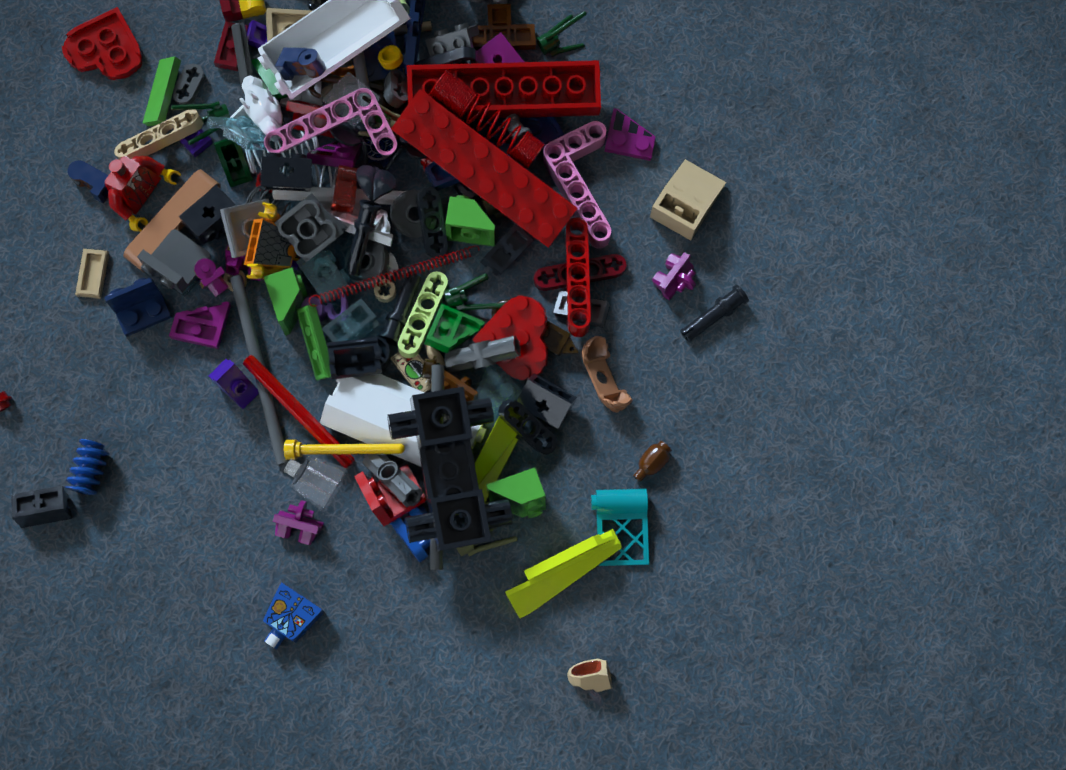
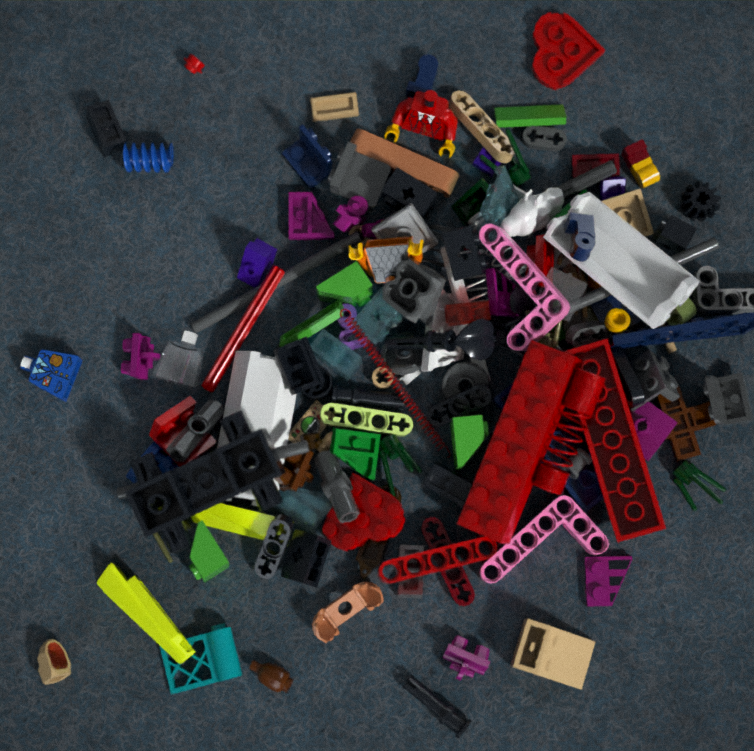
camera: 80 degrees right, 5 degrees up
yellow piece [284,440,405,460] -> none

